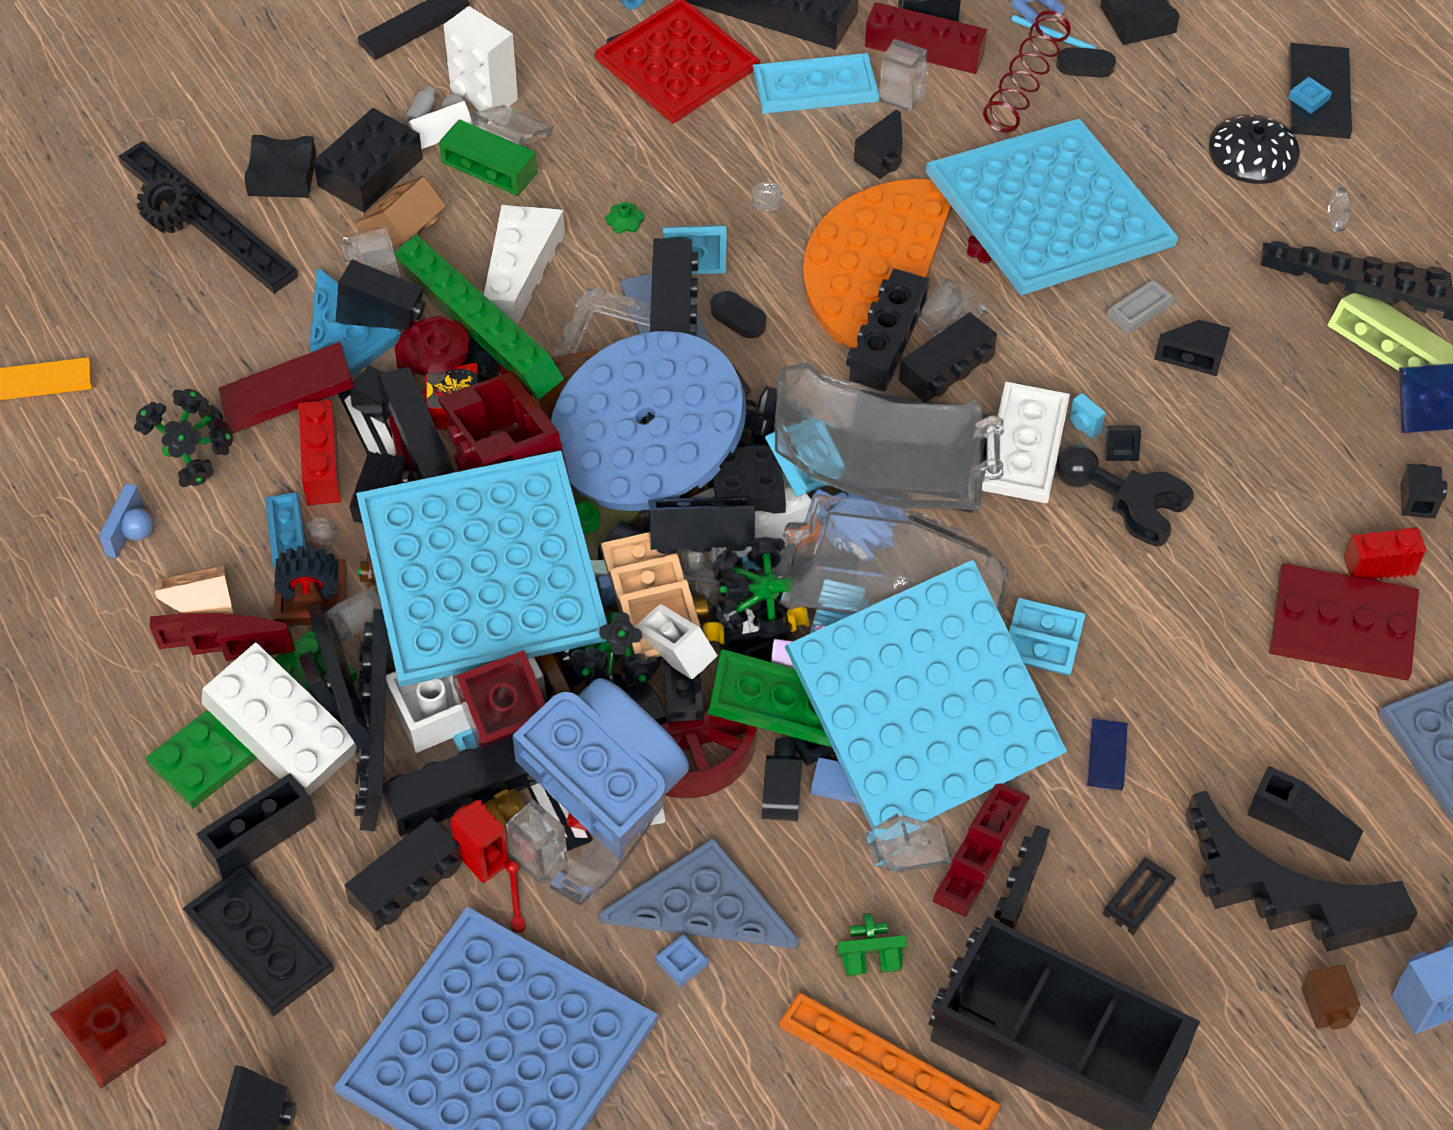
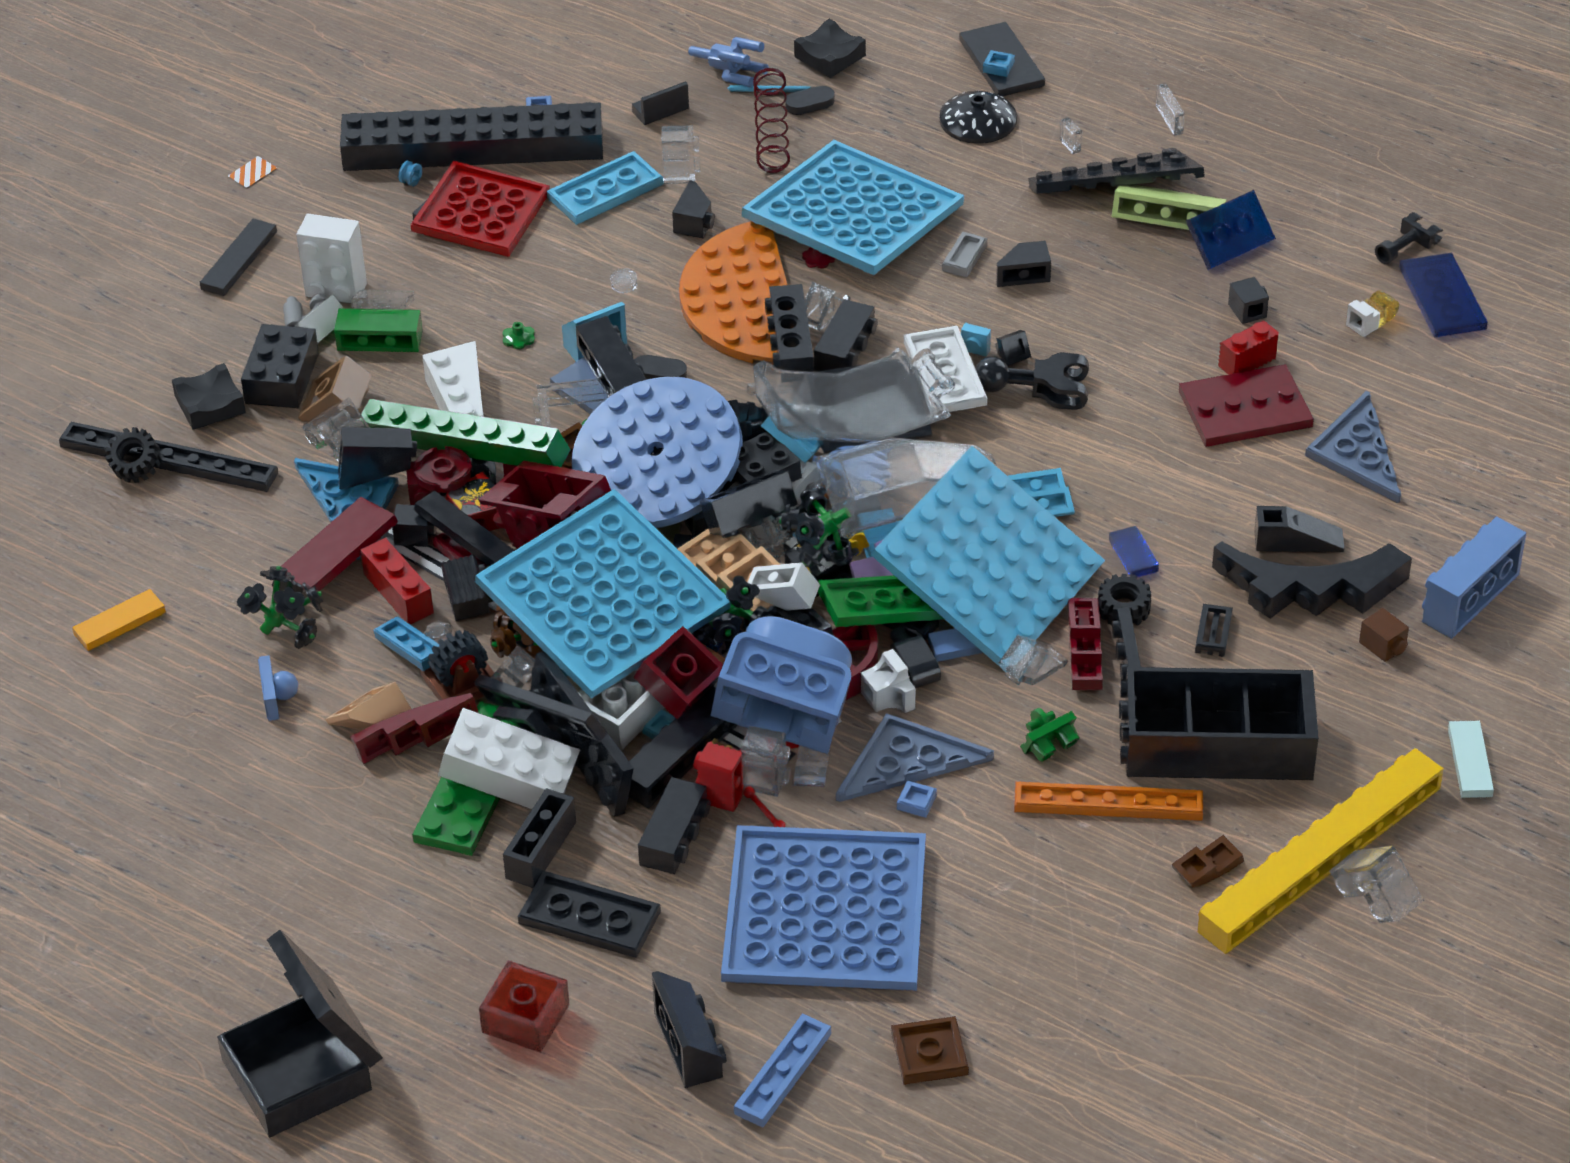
camera: 25 degrees left, 10 degrees down
dark red brick [865,2,987,74] -> none
none -> white brick [861,649,916,713]
none -> black tyre [1098,574,1151,626]

